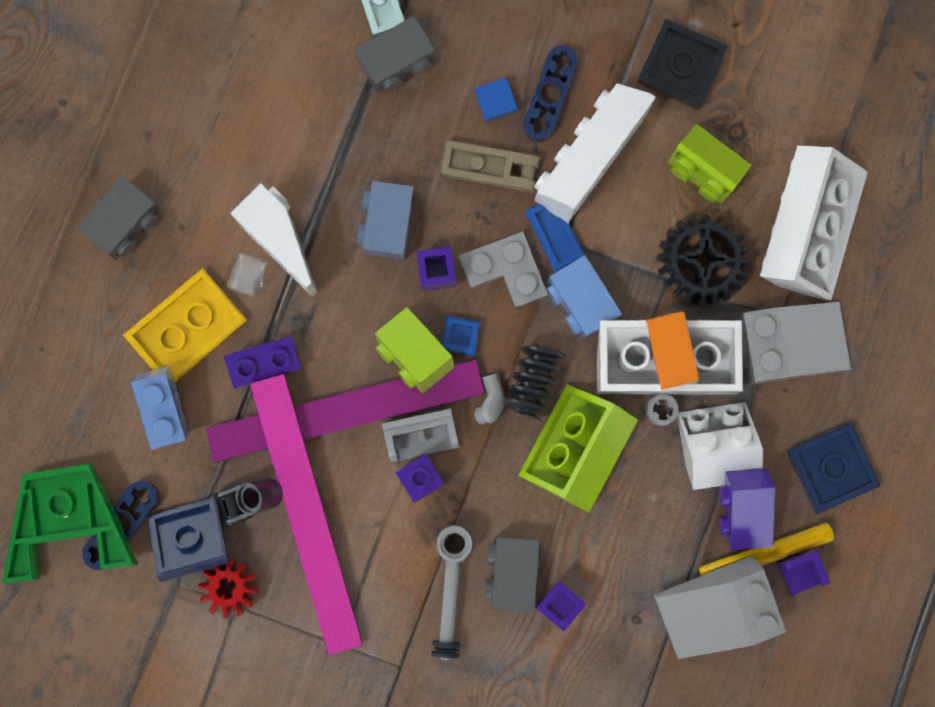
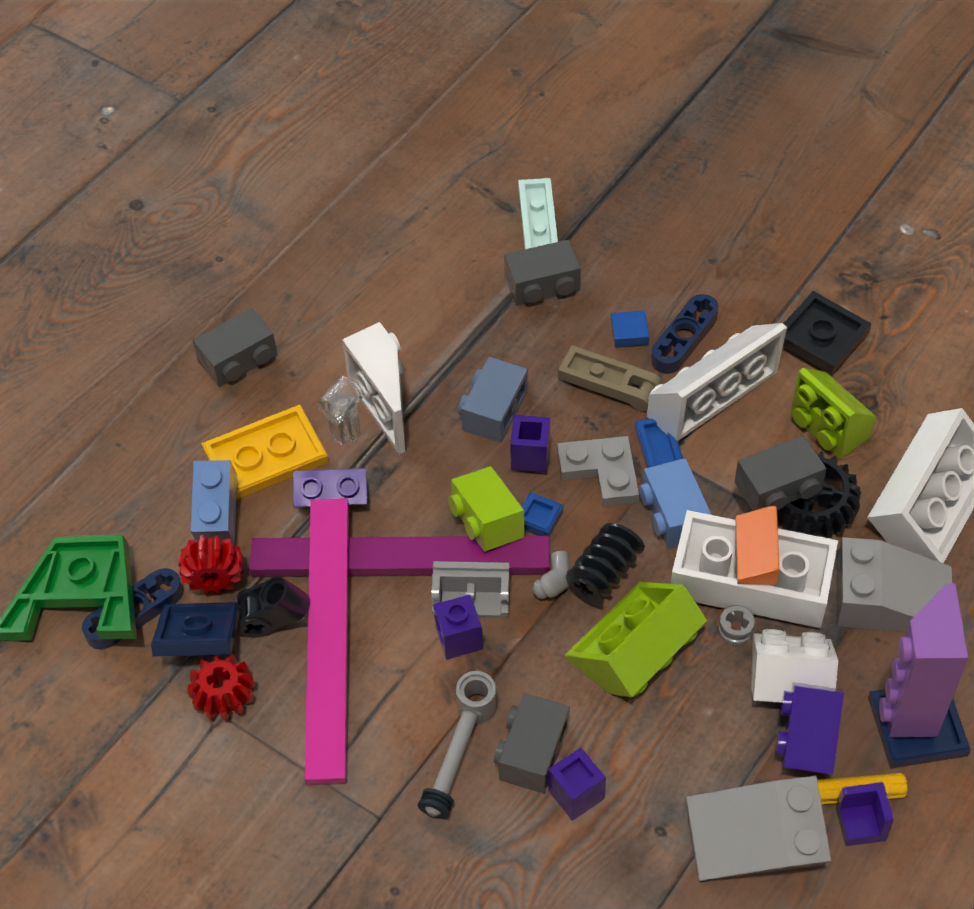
camera: 20 degrees right, 30 degrees down
none -> red gear [178,534,243,594]
none -> dark grey brick [735,435,826,511]
none -> medium lavender slope [879,584,968,737]

